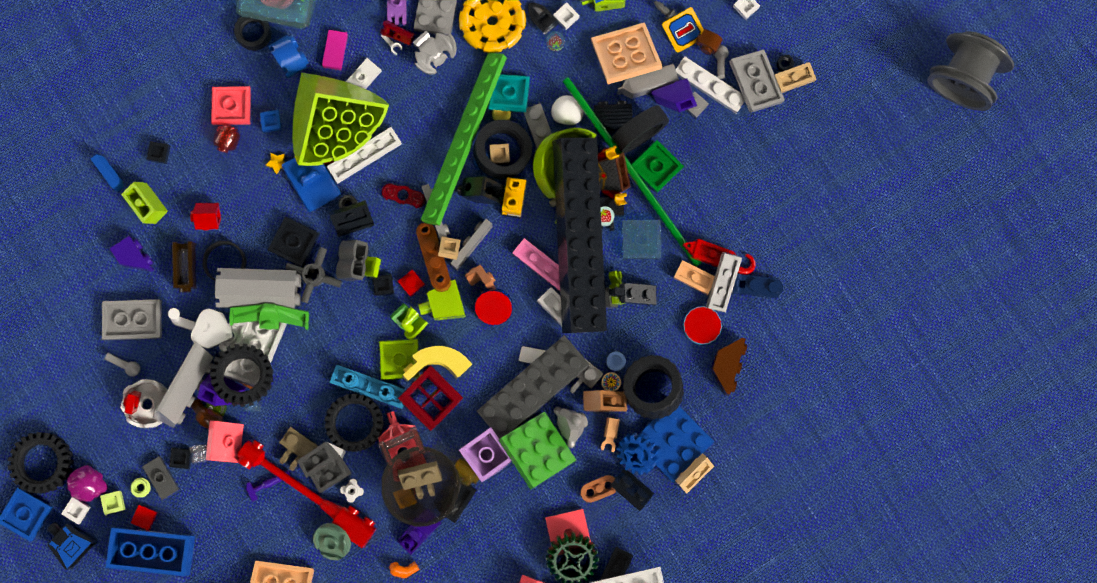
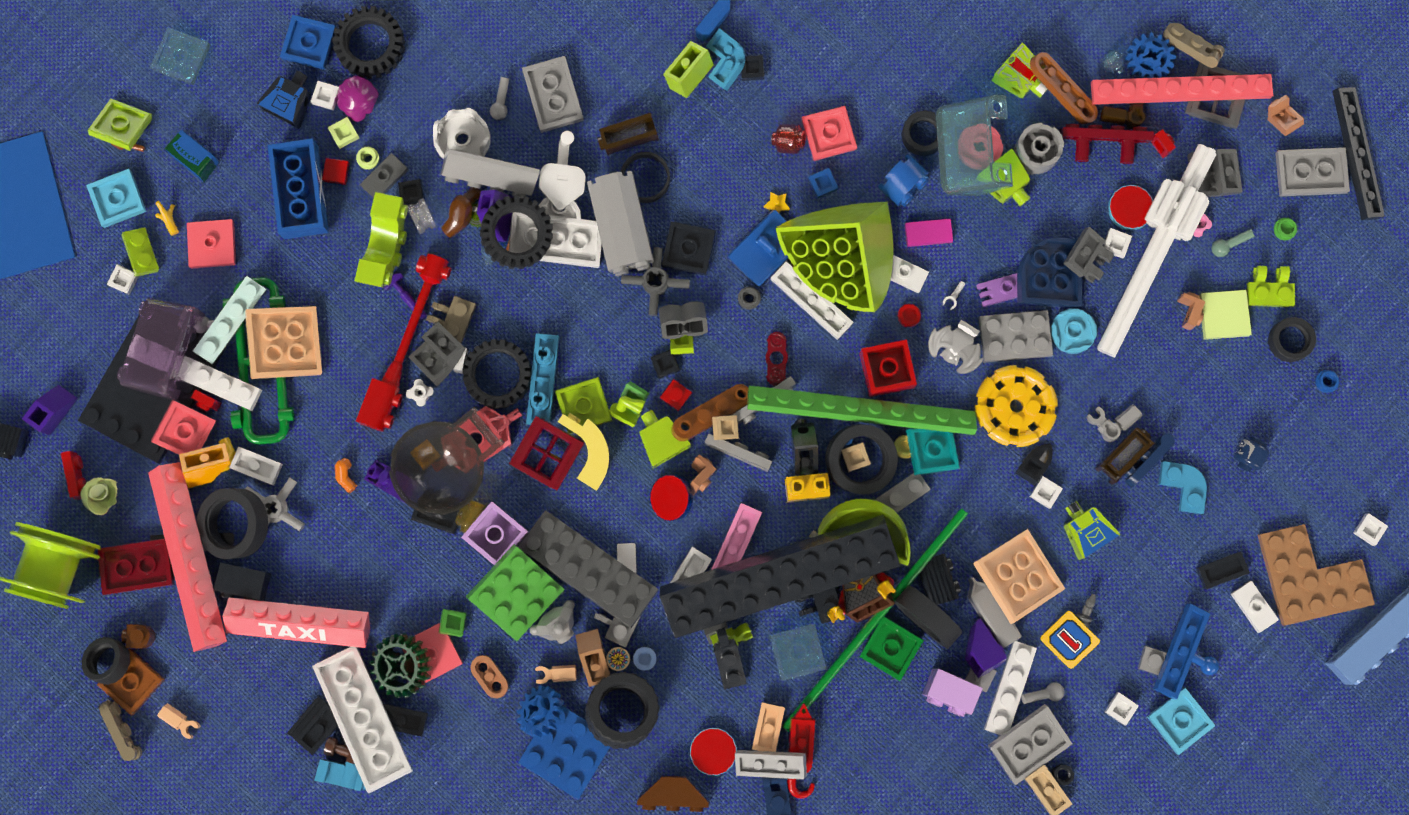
camera: 75 degrees right, 0 degrees up
dark purple slope [110,236,155,272] -> none
red plate [123,391,142,415] -> none
red brick [190,203,221,230] -> none
coral plate [206,421,244,463] -> none
bright green plate [229,303,309,330] -> none
sand green tile [313,523,351,560] -> none
black plate [329,200,374,237] -> none
dark red bar [380,20,415,46] -> none
dark tan hinge [398,461,442,499] -> none
clear light blue tile [546,31,565,51] -> none
white hair [551,95,584,125] -> none
tile [601,206,614,226] -> none
black plate [610,468,654,511] -> none
tan plate [675,453,714,494] -> none
reddish brown plate [696,29,723,55] -> none
none -> lime brick [354,192,408,288]
none -> bright green tile [439,609,466,637]
none -> dark azure plate [706,28,745,91]
none -> red brick [859,339,917,398]
none -> red tile [897,304,921,328]
none -> lavender brick [922,669,983,717]

